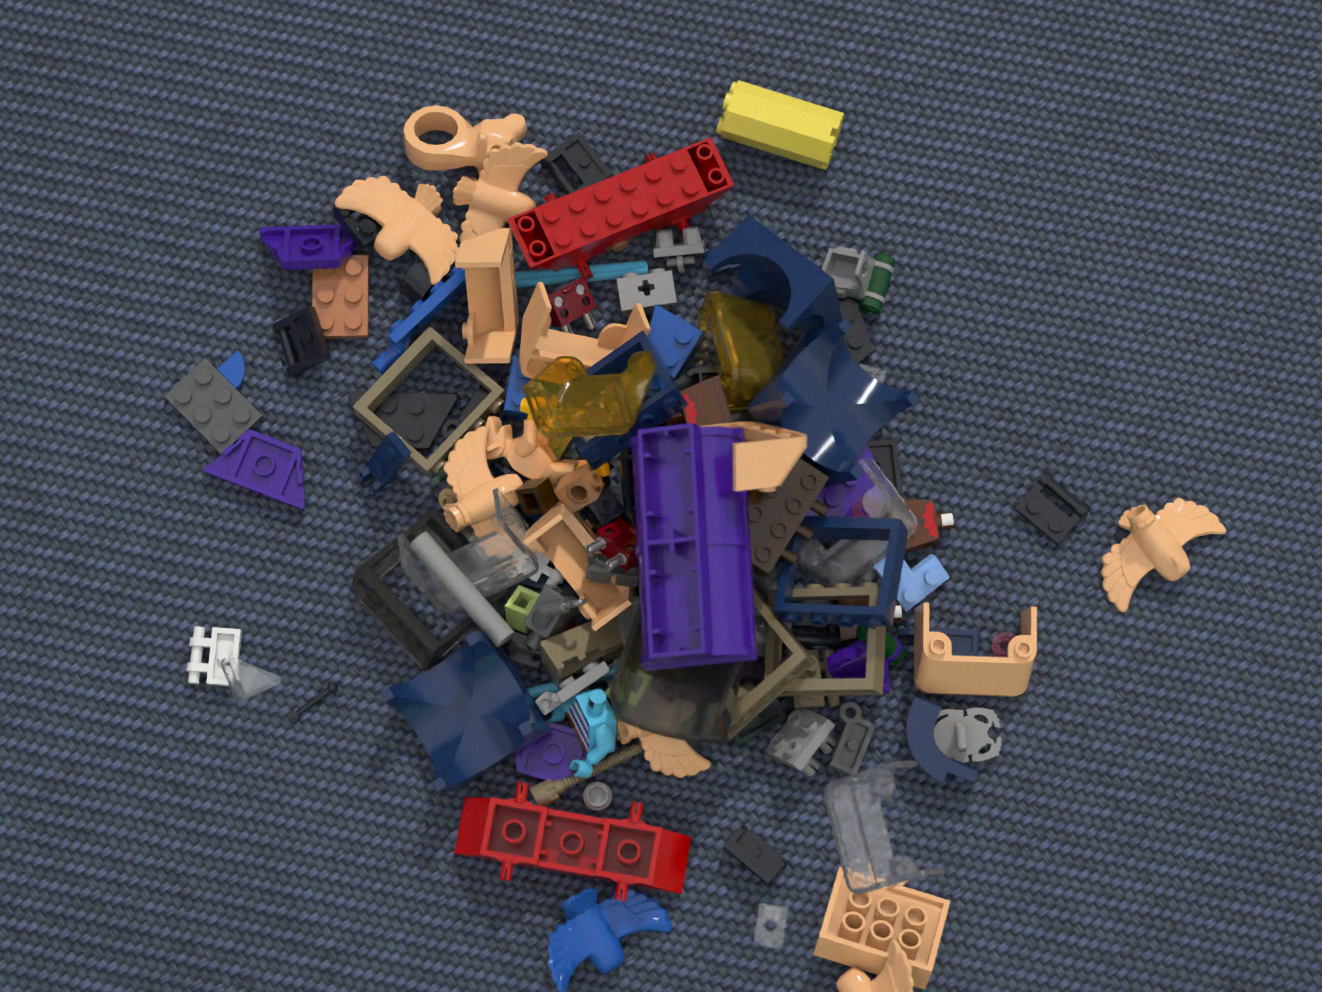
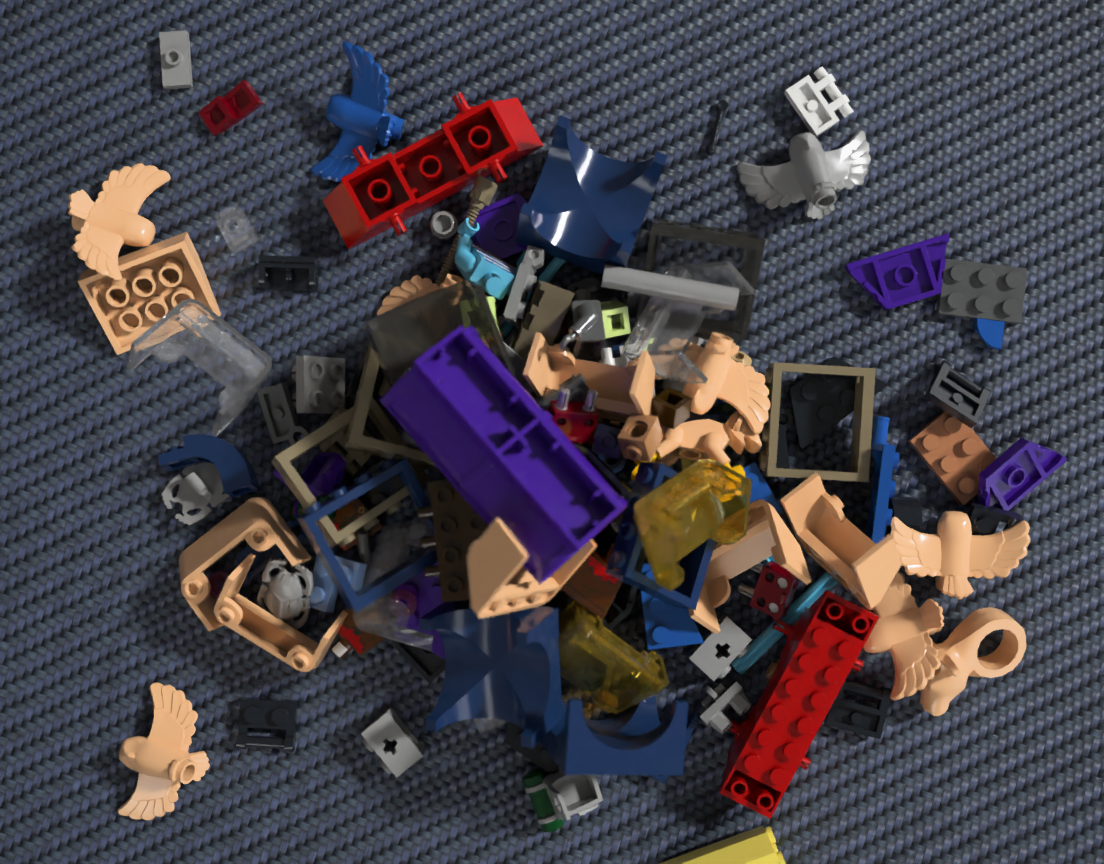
camera: 135 degrees right, 10 degrees up
clear slope [220,656,282,702] -> none
dark blue hinge [357,431,411,496] -> none
none -> light nougat windscreen [214,553,348,672]
none -> light grey shield [257,558,313,630]
none -> light grey brick [361,707,426,778]
none -> light grey animal [737,130,871,220]

